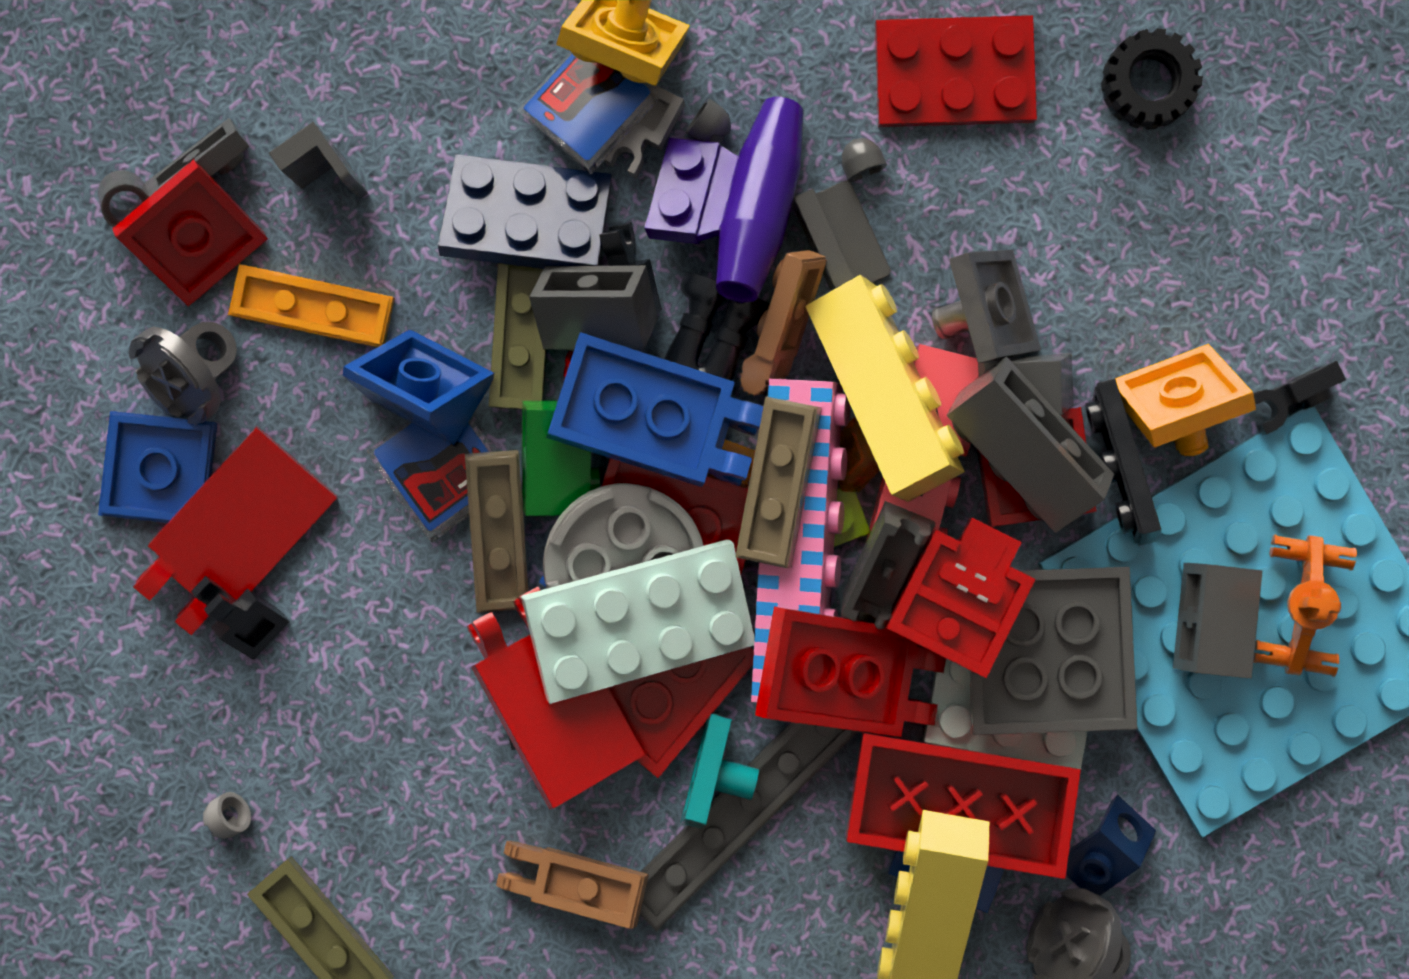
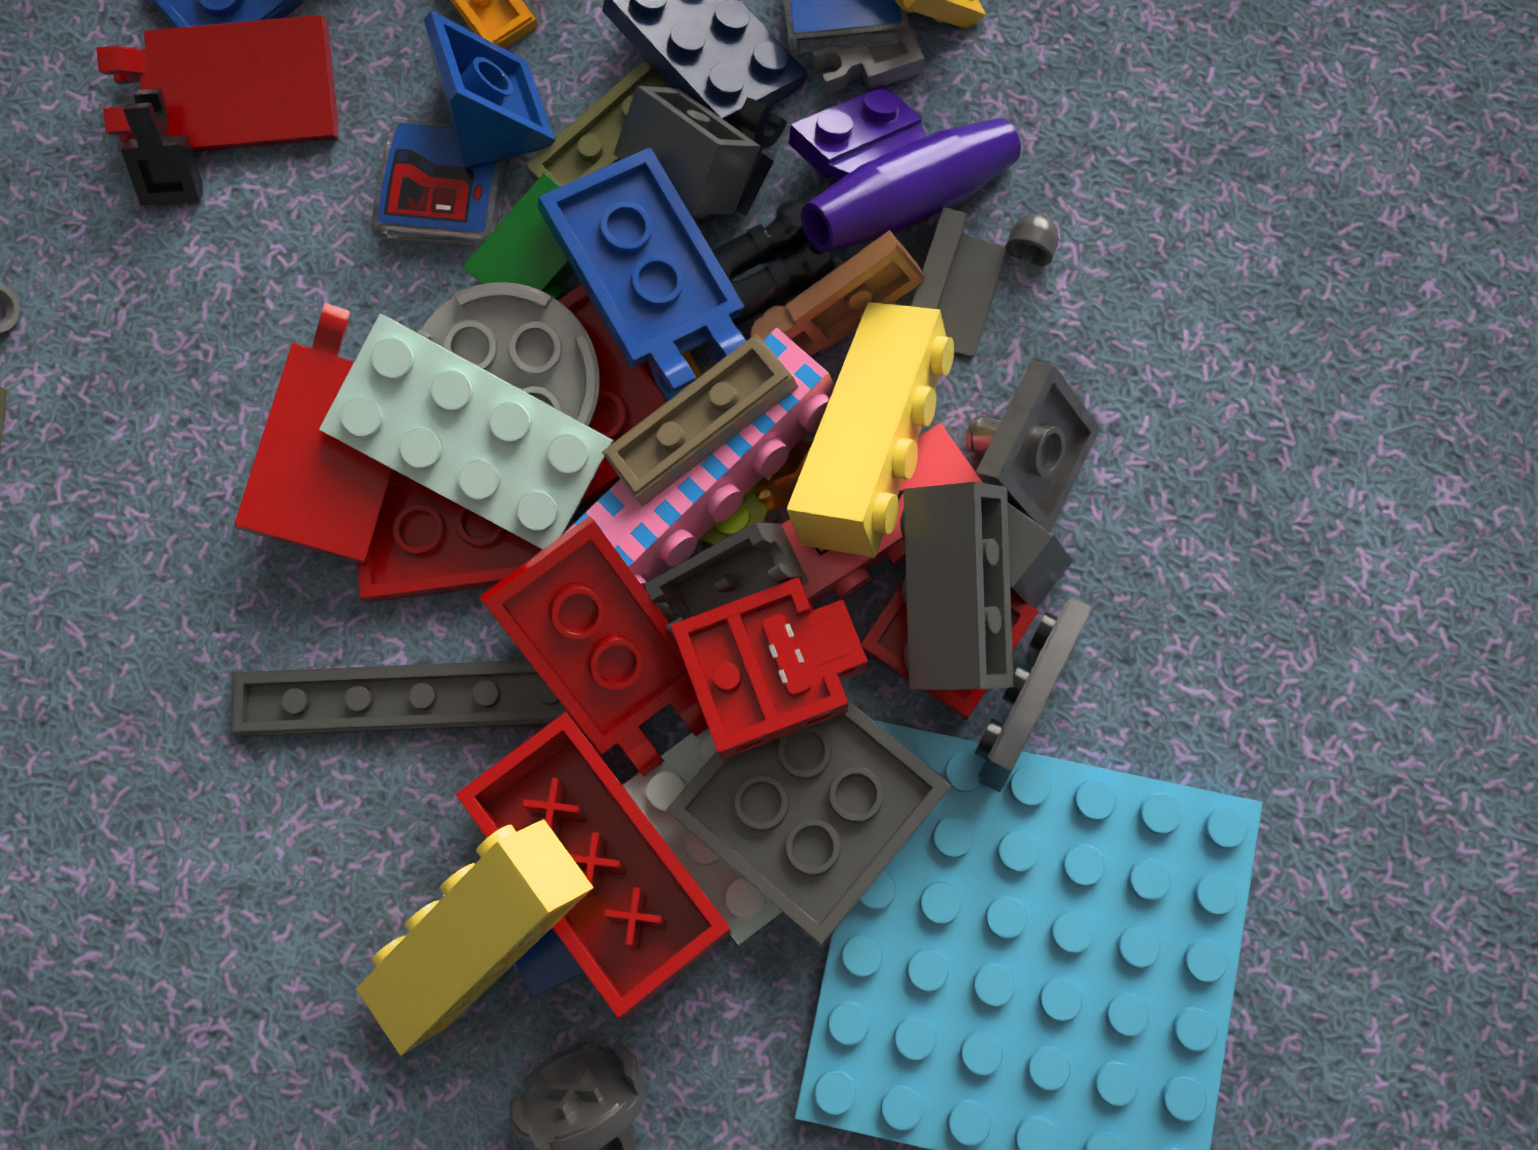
camera: 45 degrees right, 10 degrees down
dark tan tile [465,450,528,613] -> none
medium nougat hinge [496,840,649,929] -> none
teal tile [680,714,759,829] -> none
dark grey hinge [686,98,731,143] -> none
red plate [875,15,1037,127] -> none
dark blue bracket [1066,795,1156,896] -> none
black tyre [1101,28,1203,130] -> none
light orange tile [1115,344,1256,456] -> none
dark grey hinge [1173,563,1263,679] -> none
black plate [1253,361,1346,435] -> none
orange axle [1253,534,1357,677] -> none

